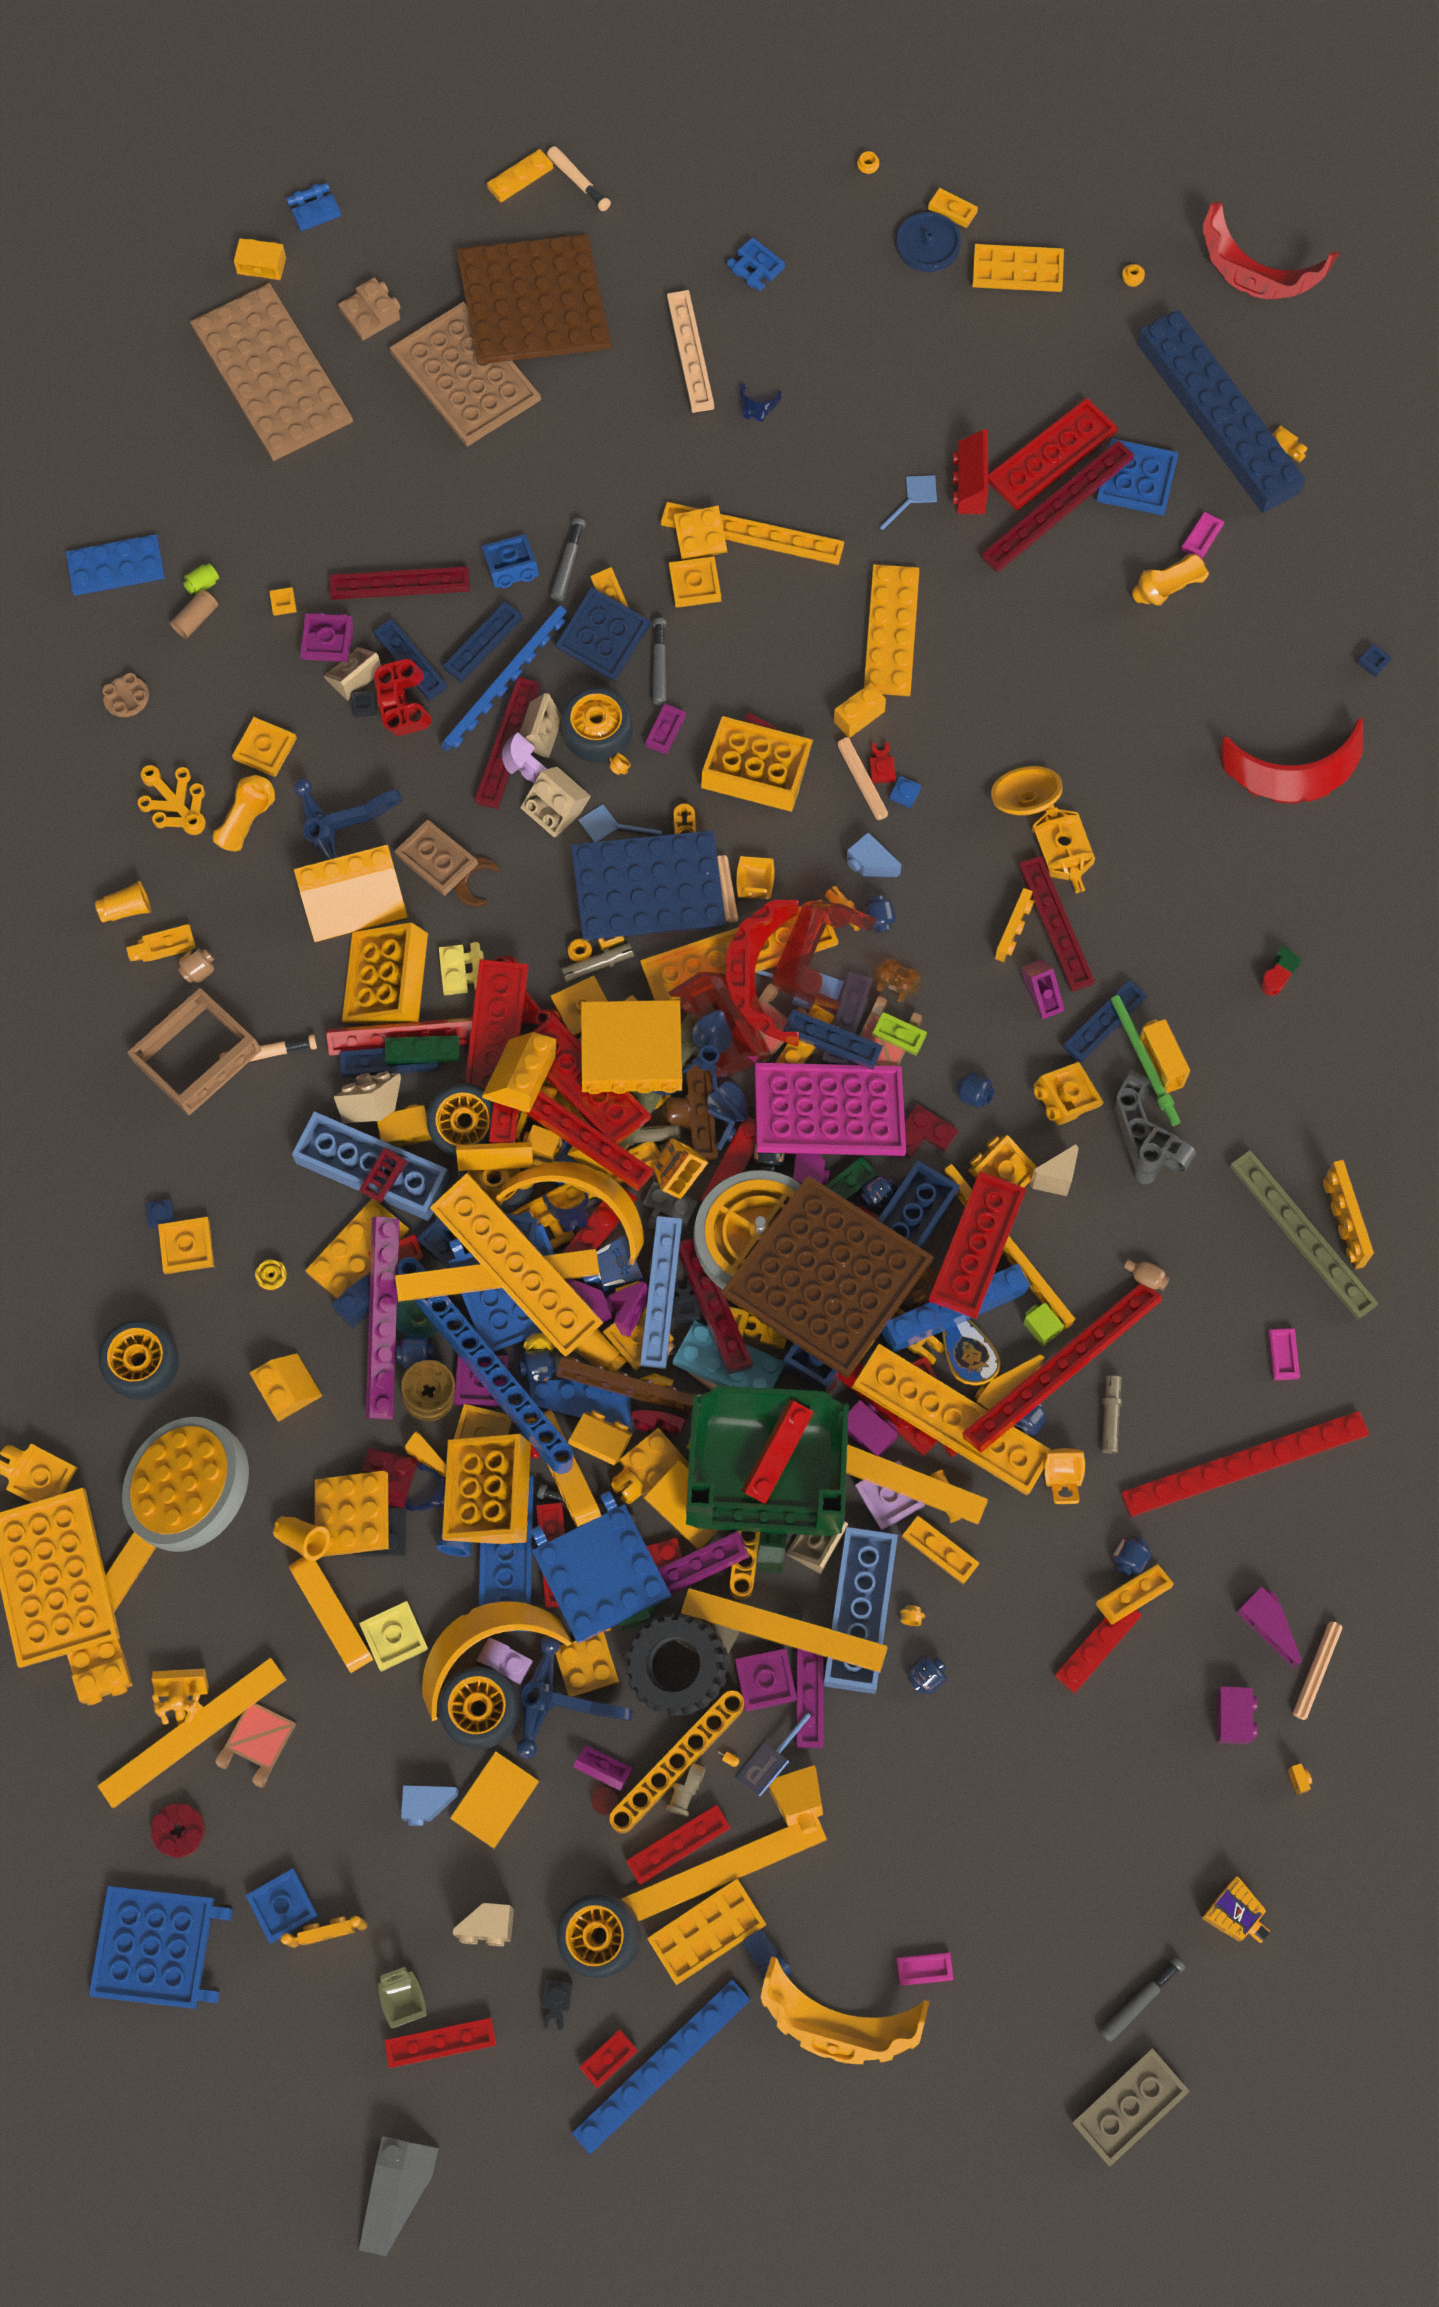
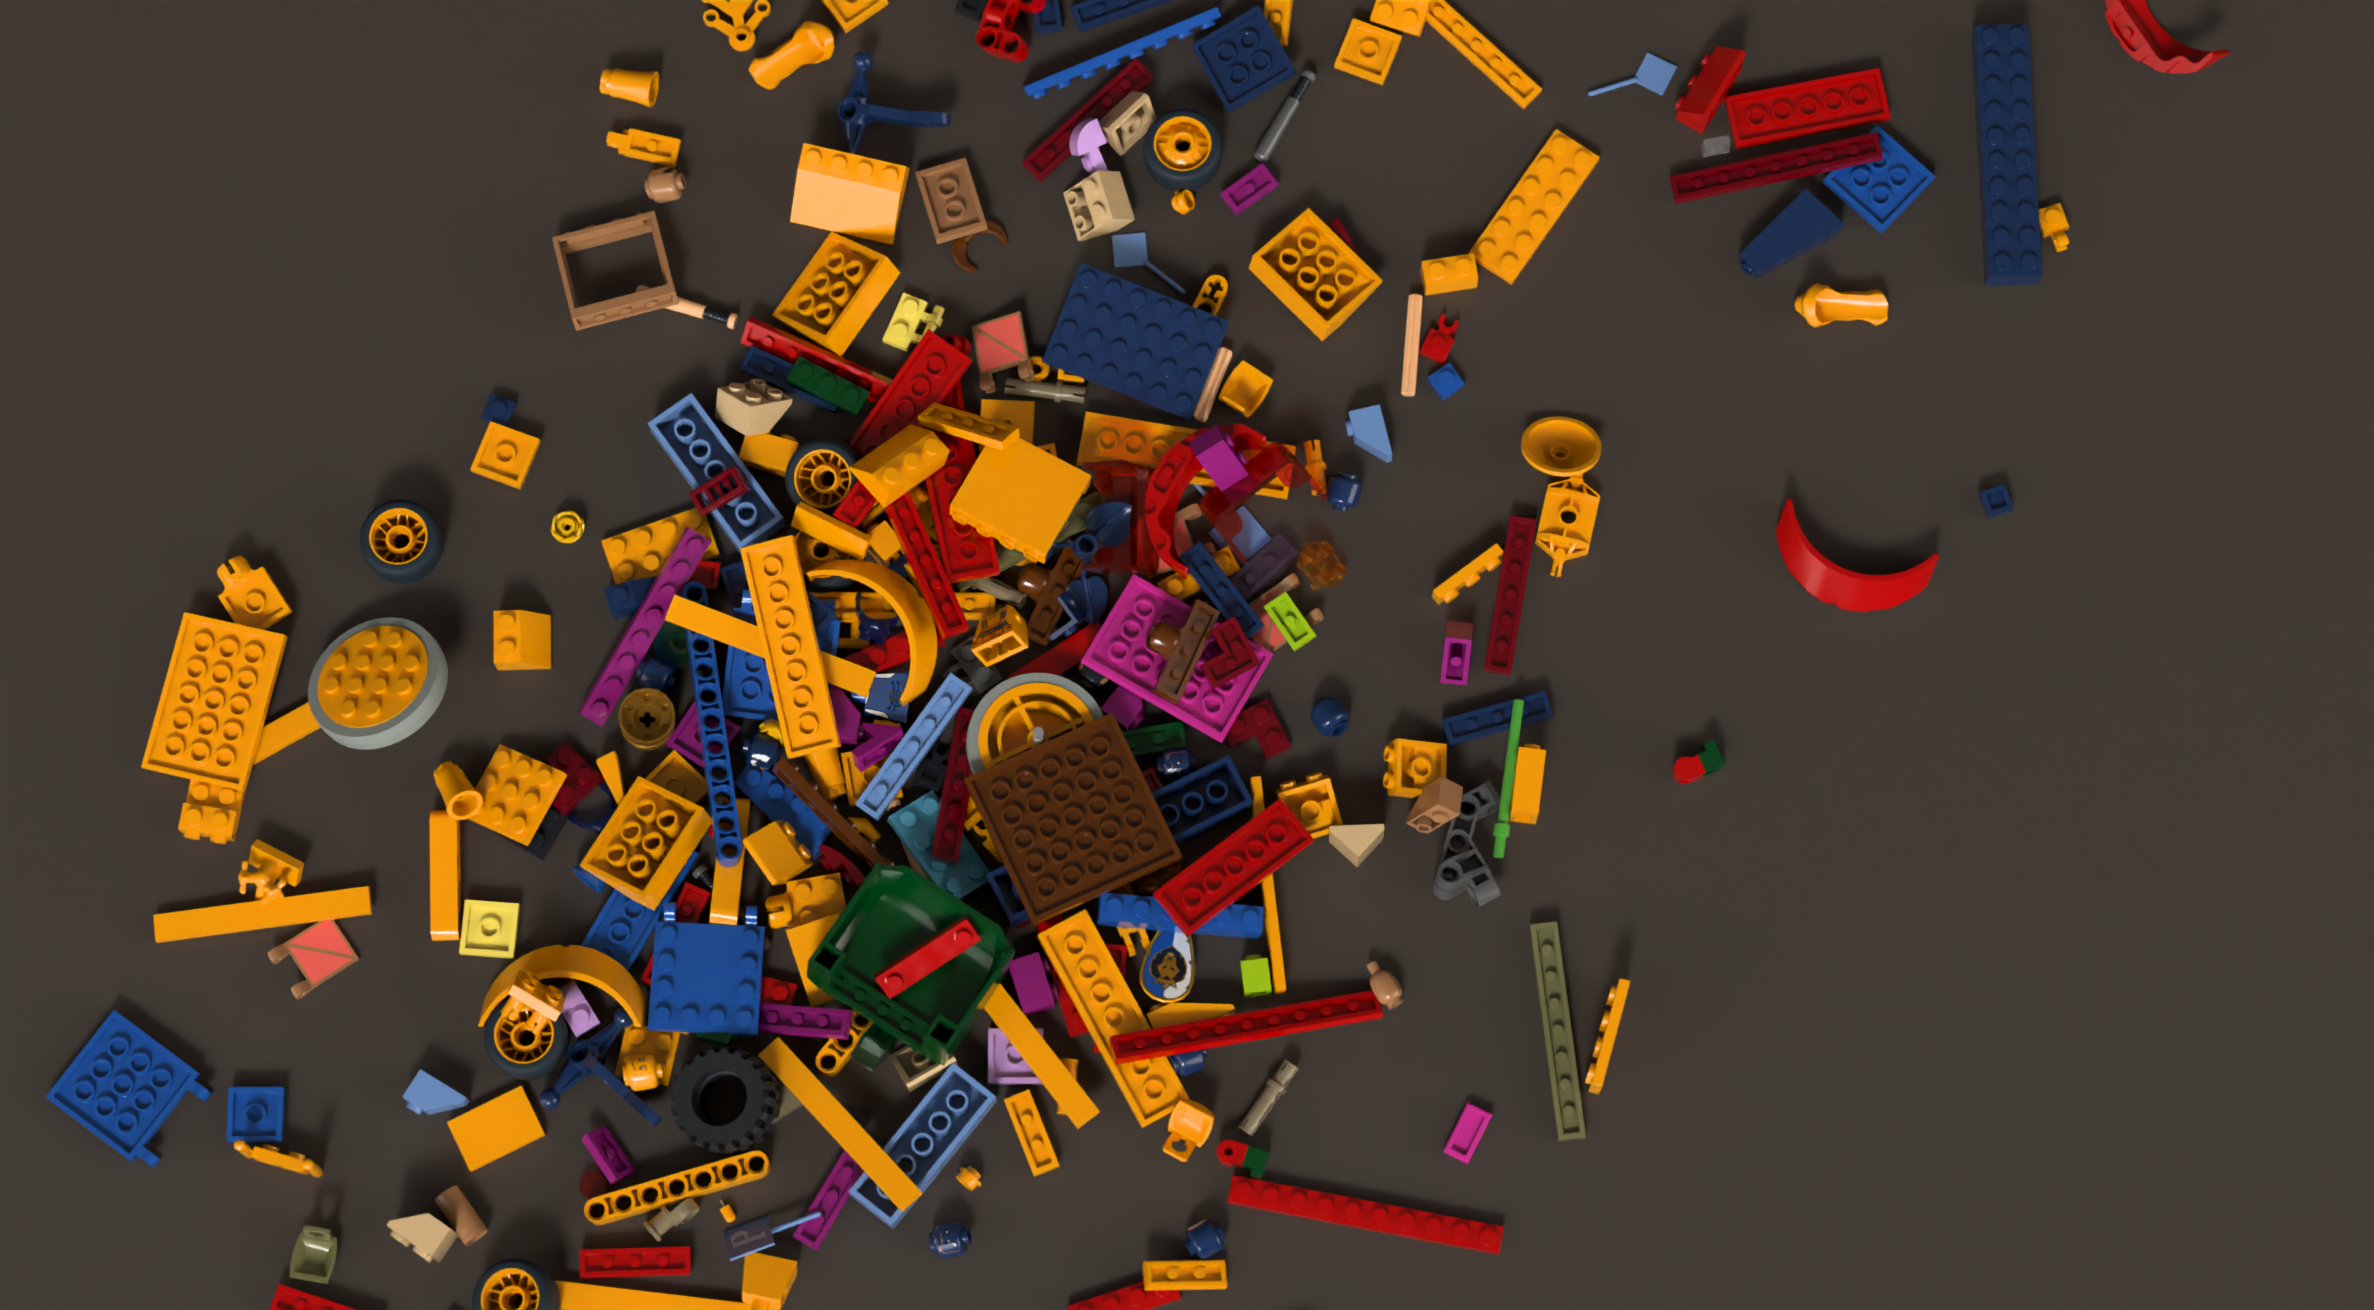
camera: 30 degrees right, 5 degrees up
dark red plate [151,1803,206,1858] -> none
magenta plate [735,1649,797,1712] -> none
dark pink tile [1181,511,1224,559] -> none
none -> medium nougat pin [435,1185,488,1246]
none -> light orange plate [501,970,566,1035]
none -> light orange head [622,1053,664,1091]
none -> light orange plate [918,402,1020,451]
none -> flag [971,311,1035,394]
none -> reddish brown plate [1146,599,1220,705]
none -> magenta brick [1190,425,1249,492]
none -> dark red plate [1200,616,1261,690]
none -> leg [1216,1140,1270,1180]
none -> medium nougat slope [1406,776,1463,834]
none -> clear tile [1701,135,1731,158]
none -> dark blue slope [1738,188,1844,279]

